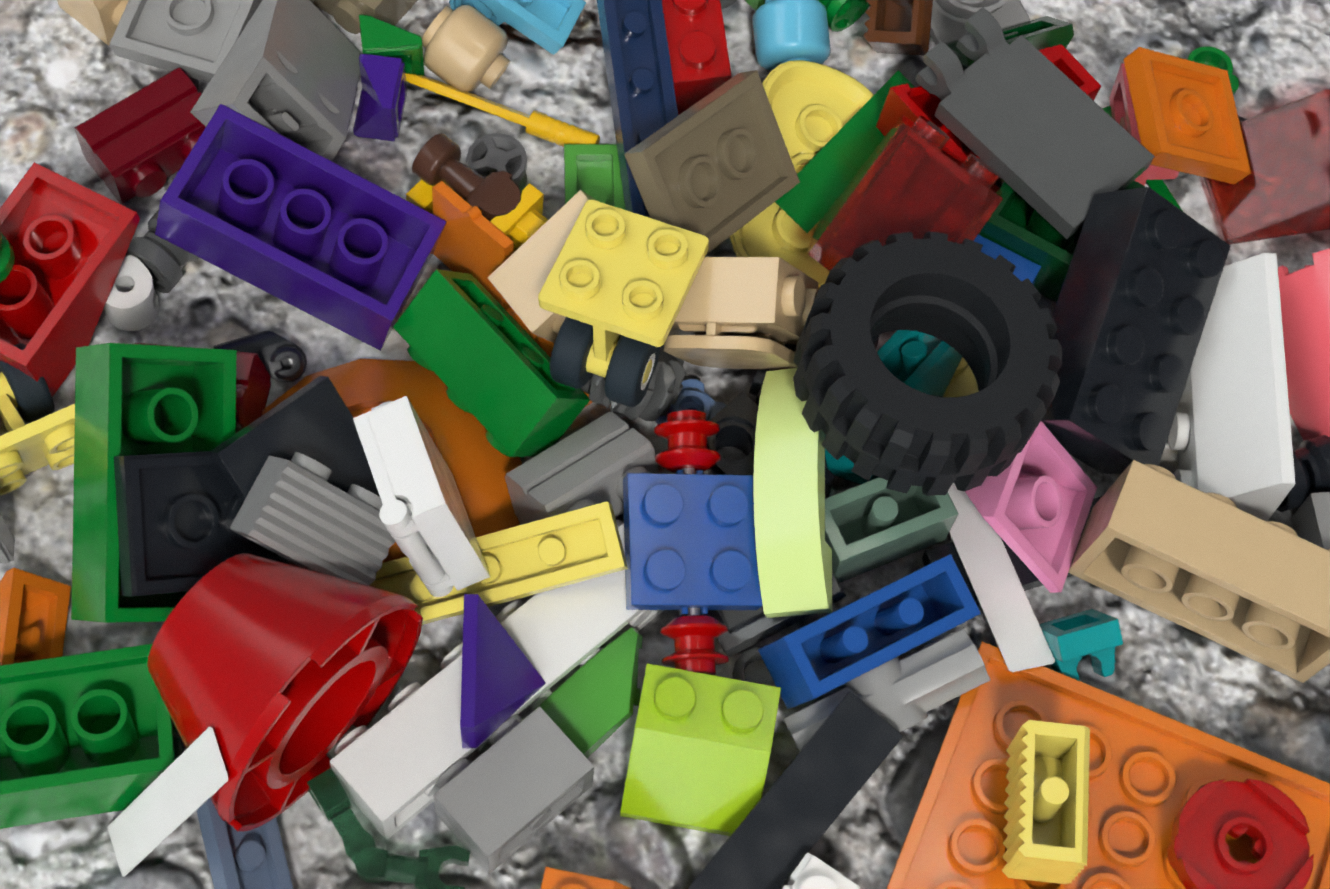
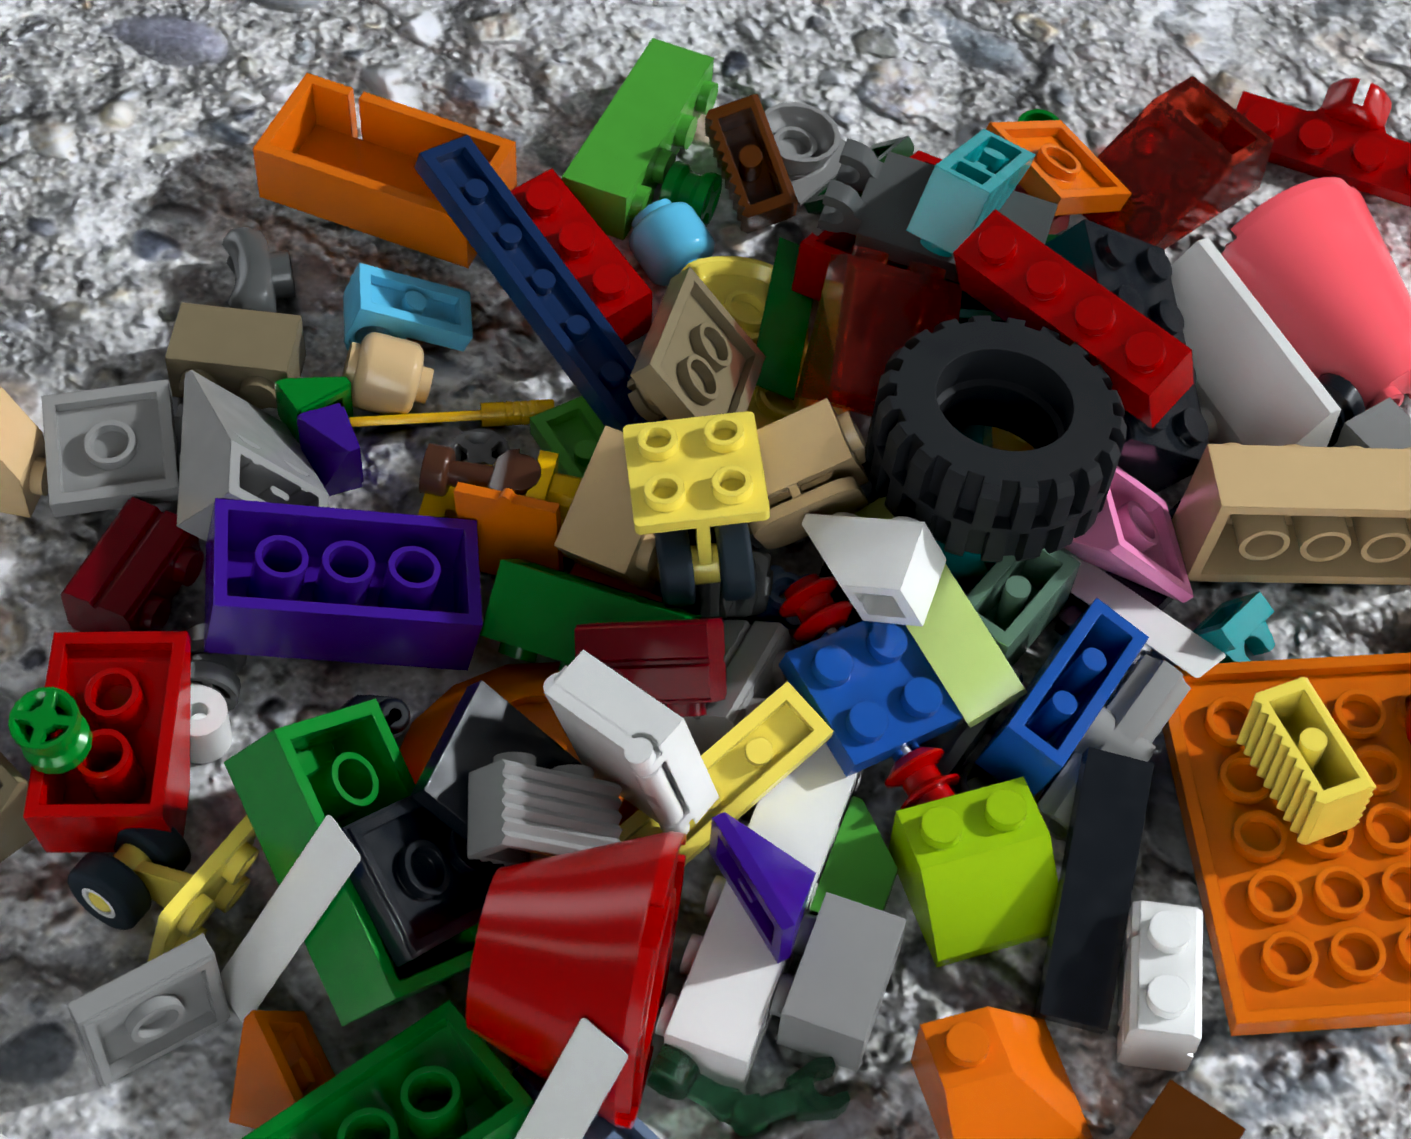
camera: 25 degrees left, 10 degrees down
none -> white sticker [220,815,361,1023]
none -> dark red brick [574,618,727,717]
none -> white slope [802,512,947,627]
none -> teal slope [906,129,1036,257]
none -> red brick [953,209,1194,429]

